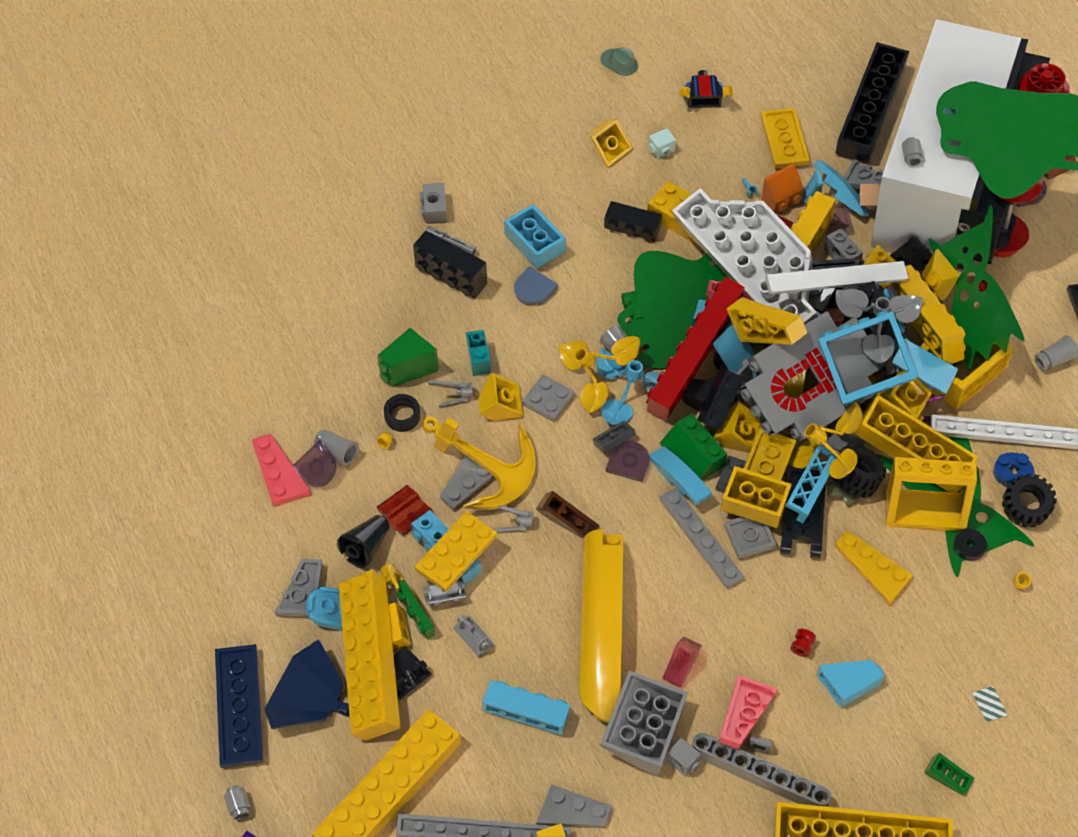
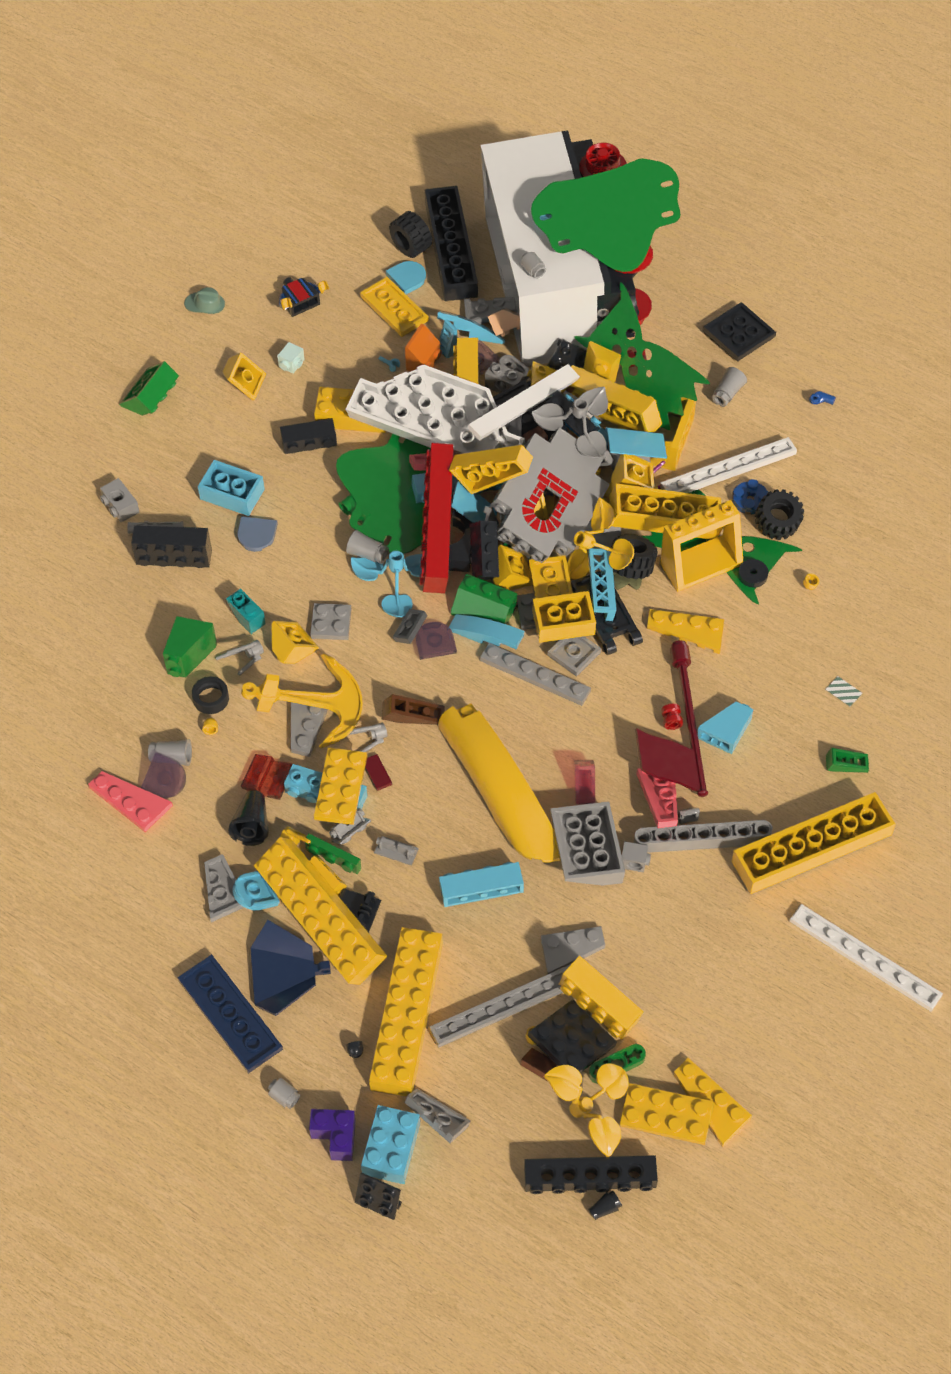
camera: 30 degrees left, 0 degrees up
yellow plant [559,336,640,413] -> none
medium azure window [818,310,918,406] -> none
none -> green slope [119,361,179,416]
none -> black hinge [346,1041,363,1058]
none -> dark red piece [365,754,392,791]
none -> medium azure tile [386,261,426,294]
none -> black tyre [389,211,432,258]
none -> light grey plate [499,355,529,380]
none -> dark red flag [635,640,709,797]

